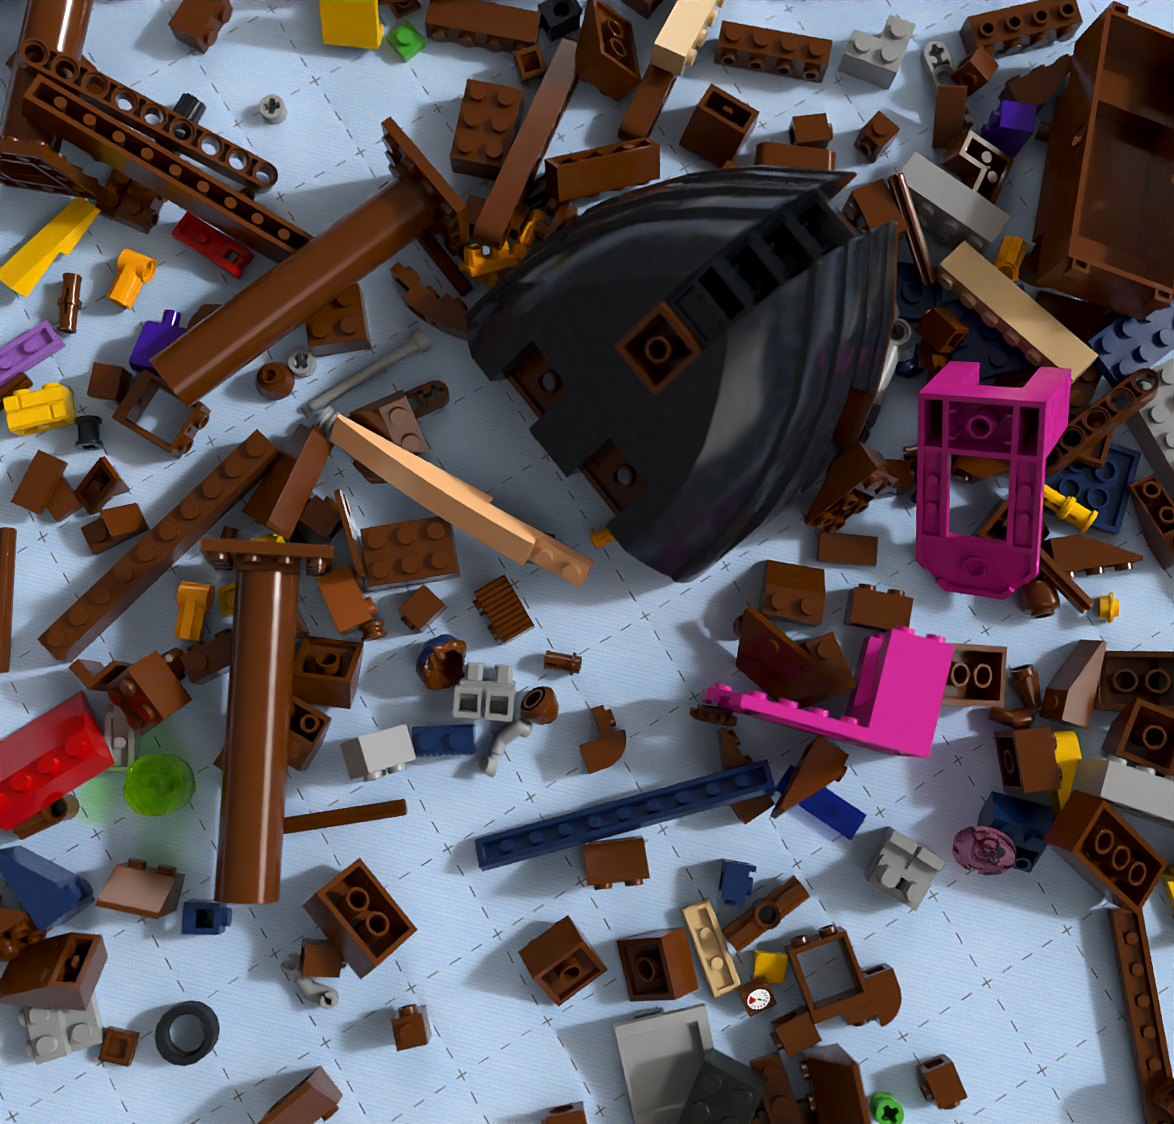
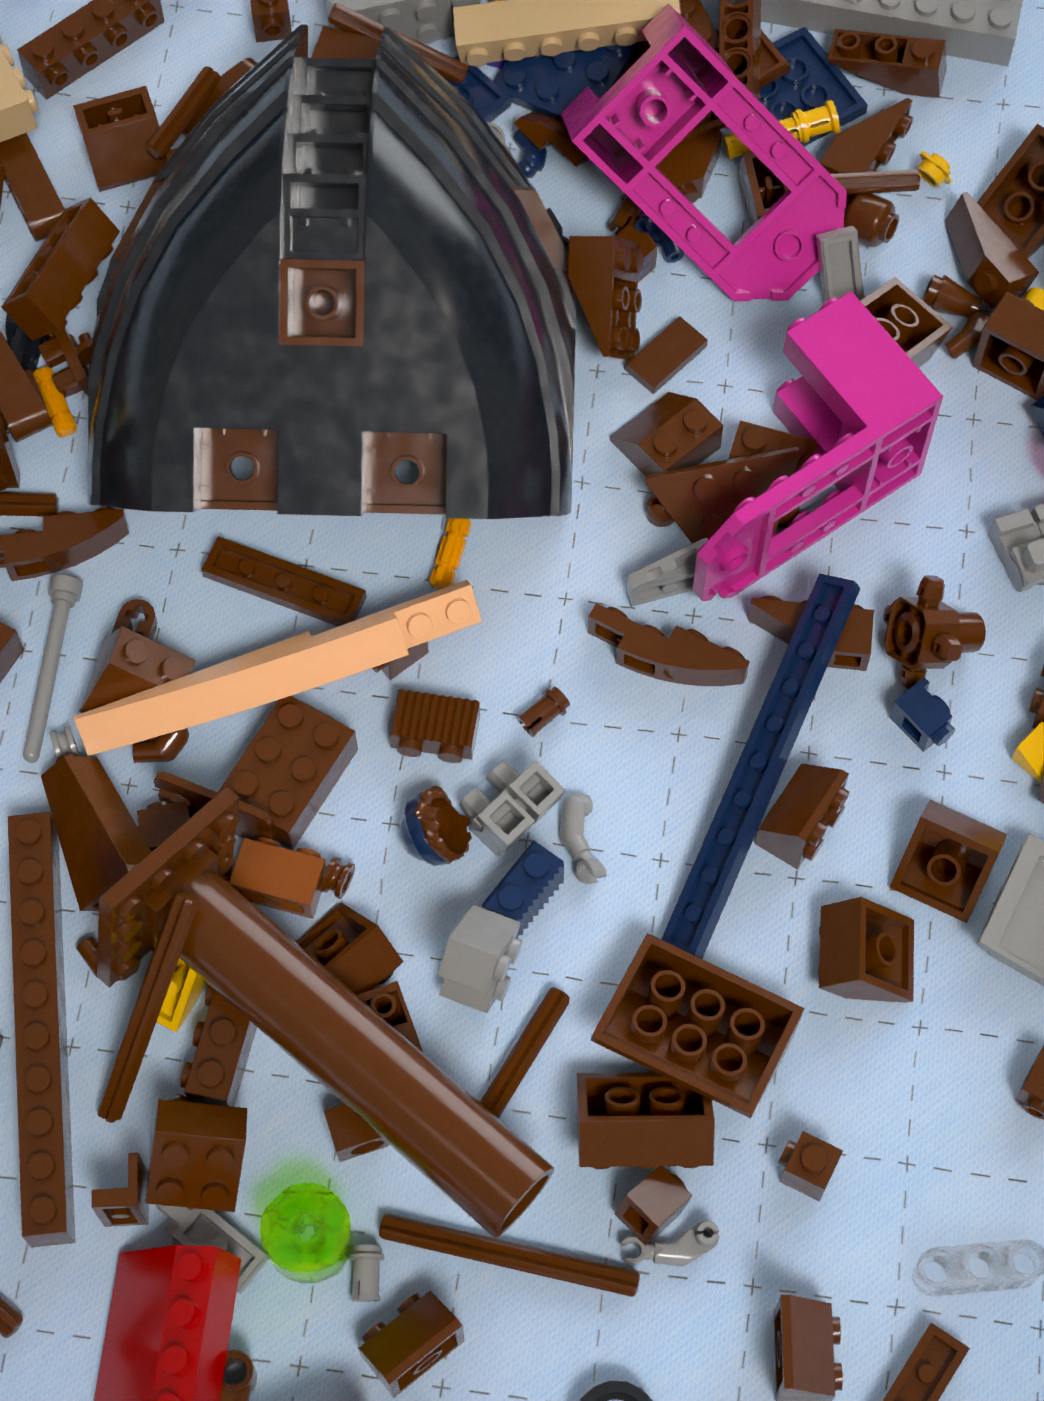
camera: 45 degrees left, 15 degrees down
light orange piece [174,580,215,641] -> none
dark blue brick [181,899,232,935] -> none
reddish brown brick [399,584,448,632] -> none
light orange hips [458,240,518,289] -> none
reddish brown cone [520,686,559,725] -> none
reddish brown brick [579,705,626,774] -> none
tan tile [680,898,742,998] -> none
reddish brown gear [690,704,738,727] -> none
reddish brown piece [721,875,810,953] -> none
reddish brown slope [770,735,849,819] -> none
clear blue tile [776,764,867,840] -> none
reddish brown brick [788,113,833,149] -> none
reddish brown brick [843,583,914,632] -> none
reddish brown brick [915,307,970,353] -> none
none -> reddish brown axle [97,891,199,1123]
none -> reddish brown axle [146,66,220,160]
none -> reddish brown plate [202,536,367,626]
none -> light grey pin [349,1244,384,1302]
none -> reddish brown axle [379,1213,640,1297]
none -> reddish brown slope [588,603,750,686]
none -> reddish brown slope [590,933,805,1119]
none -> light grey wing [626,538,708,607]
none -> light grey tile [816,226,864,303]
none -> reddish brown piece [883,575,986,689]

